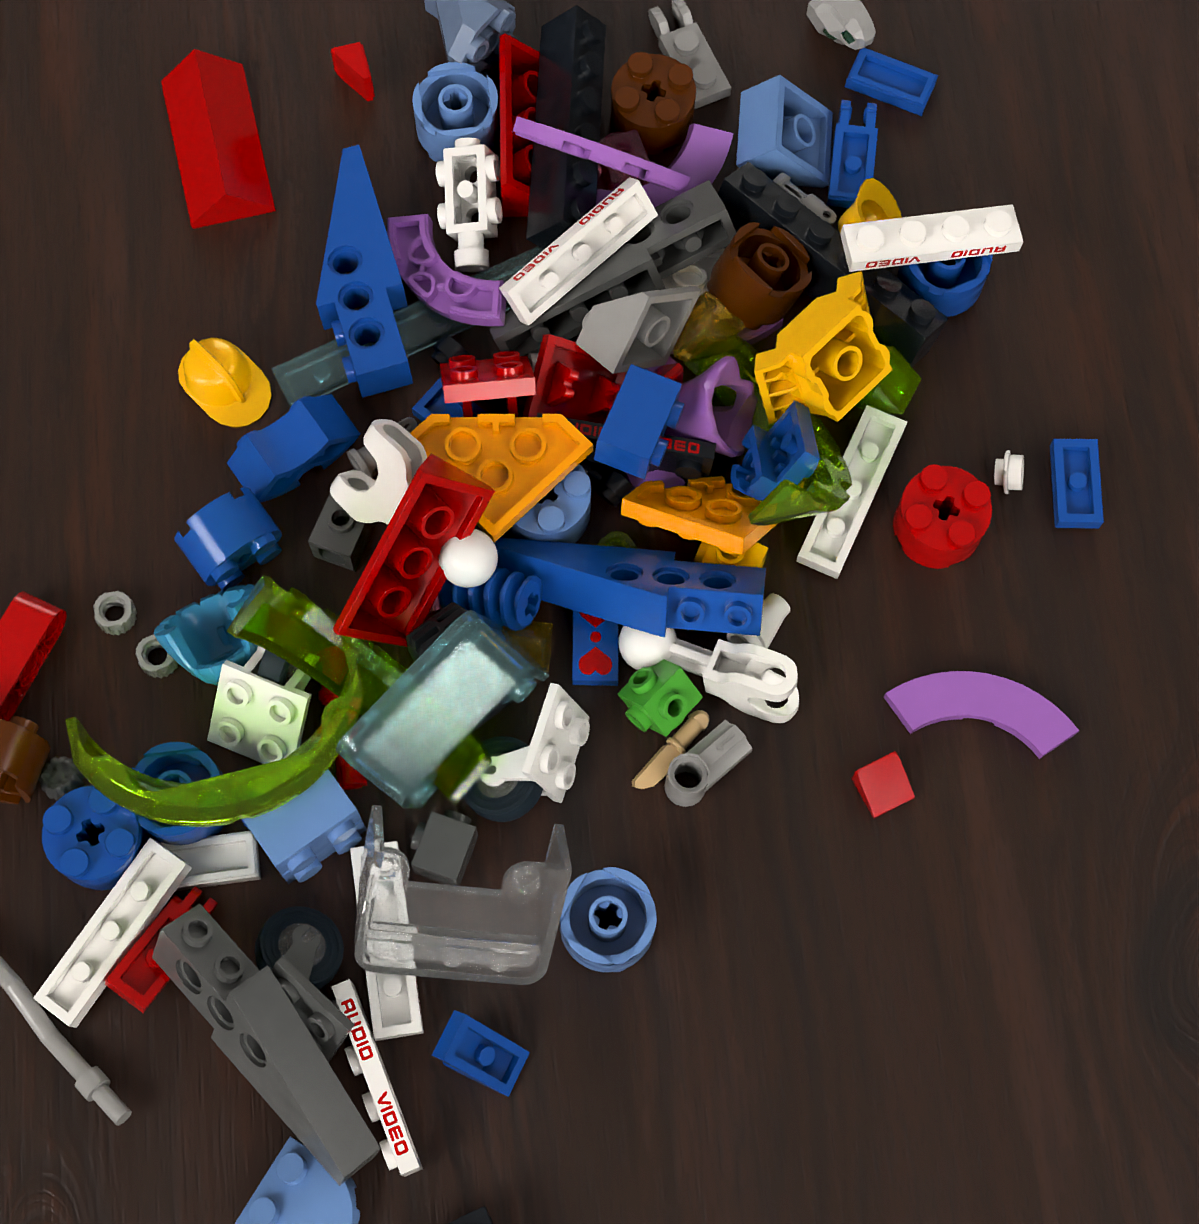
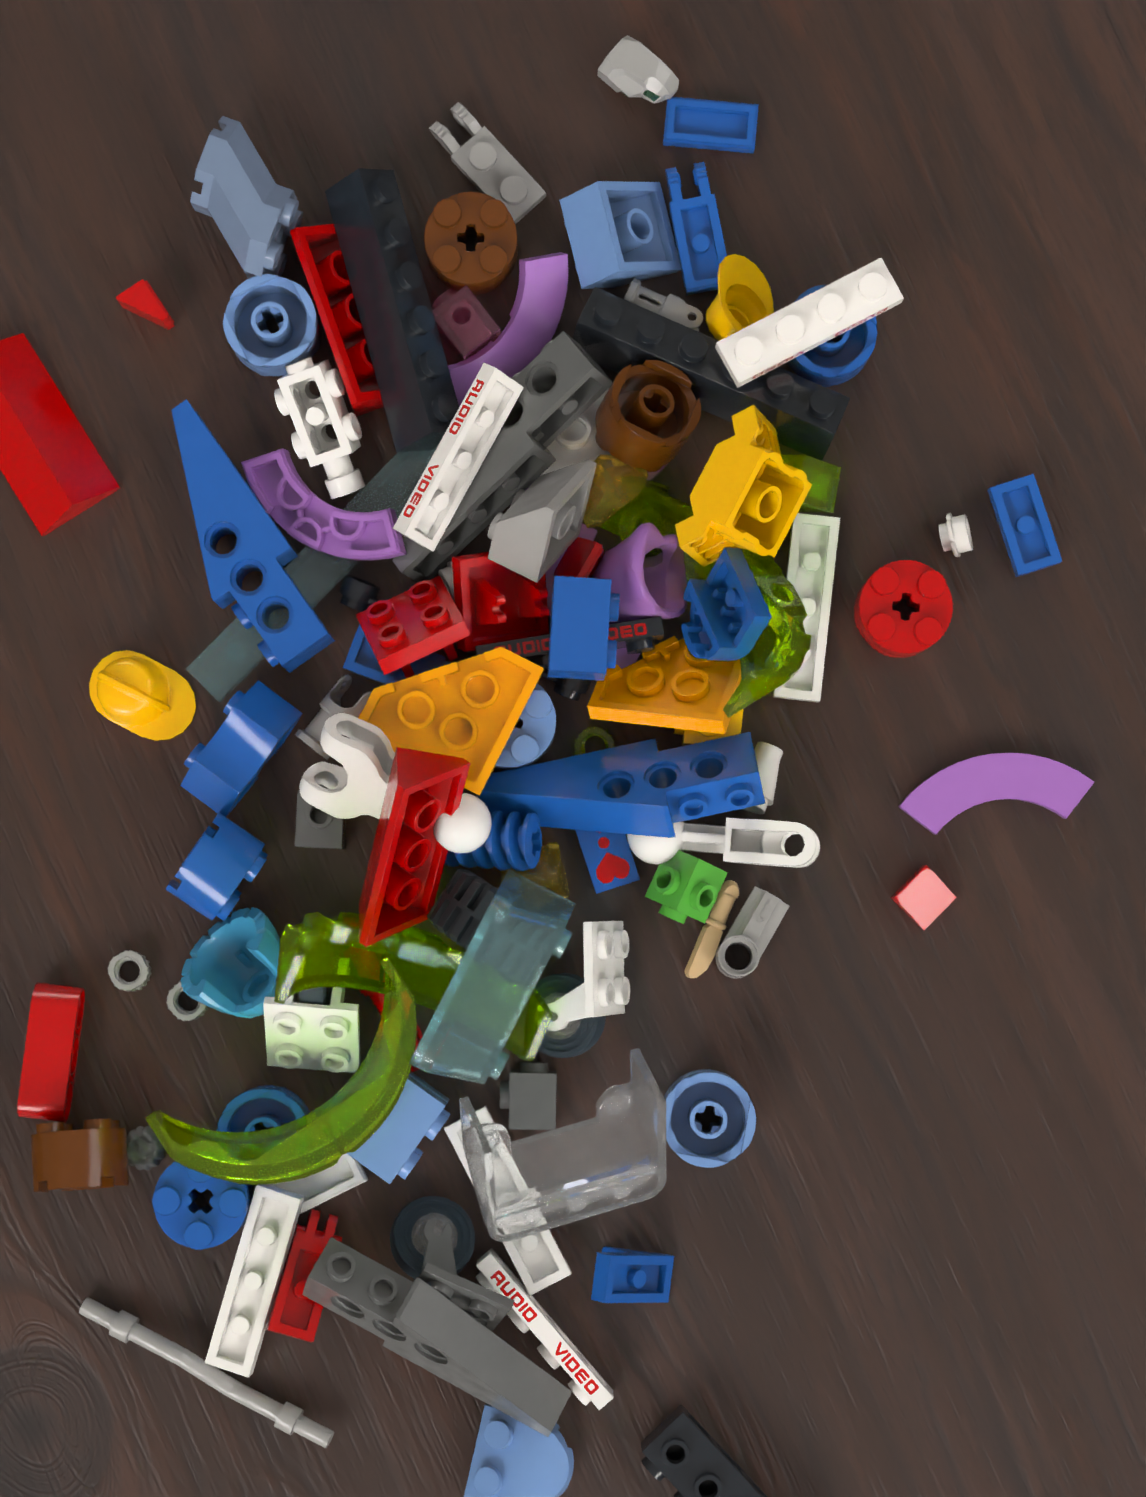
camera: 15 degrees left, 15 degrees up
medium lavender tile [513,116,691,193] -> none

